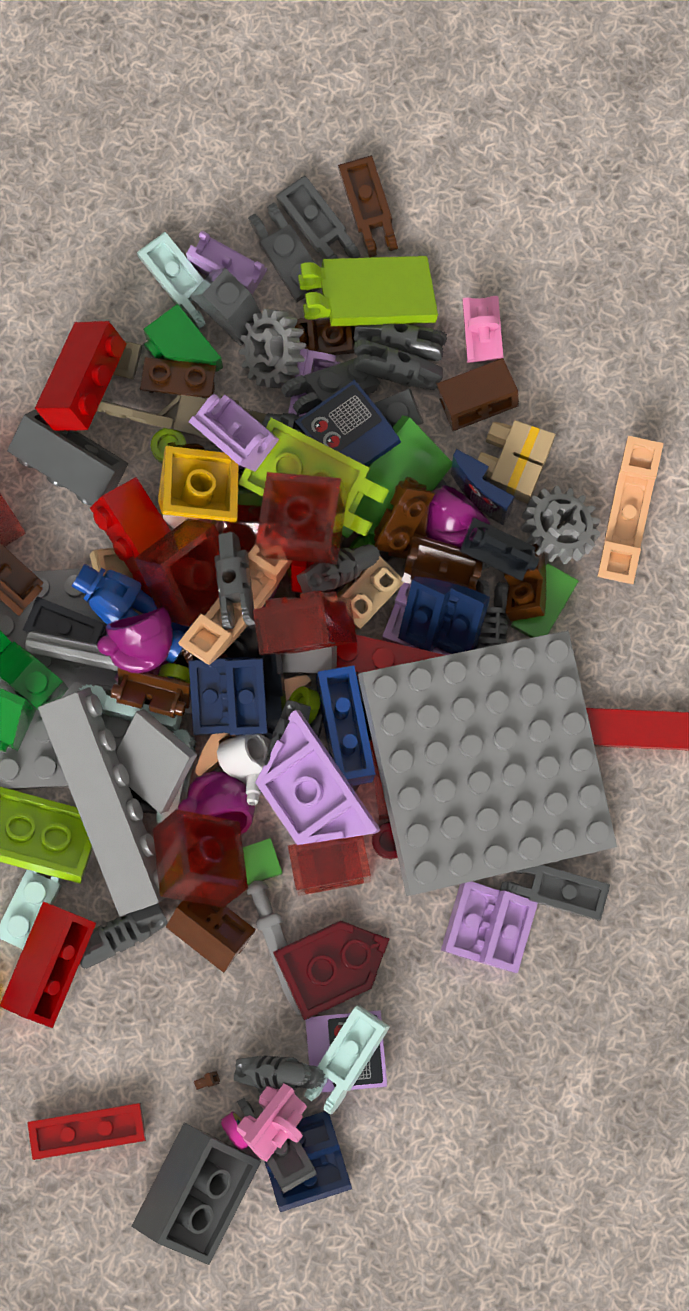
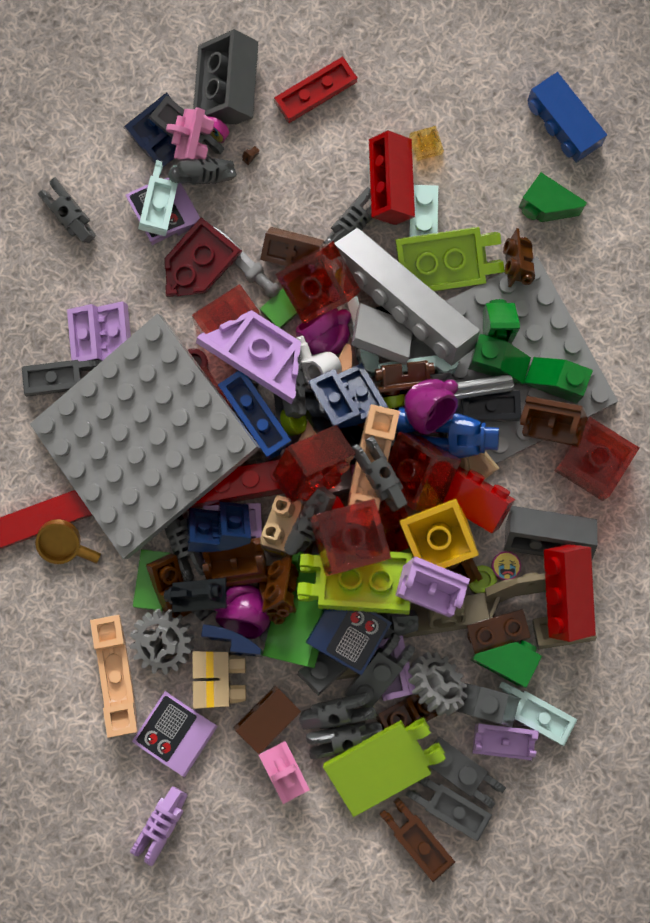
camera: 150 degrees right, 0 degrees up
none -> pearl gold piece [35,519,101,564]
none -> dark grey hinge [38,177,96,243]
none -> lavender hinge [130,787,188,866]
none -> slope [132,691,218,777]
none -> tile [491,551,521,581]

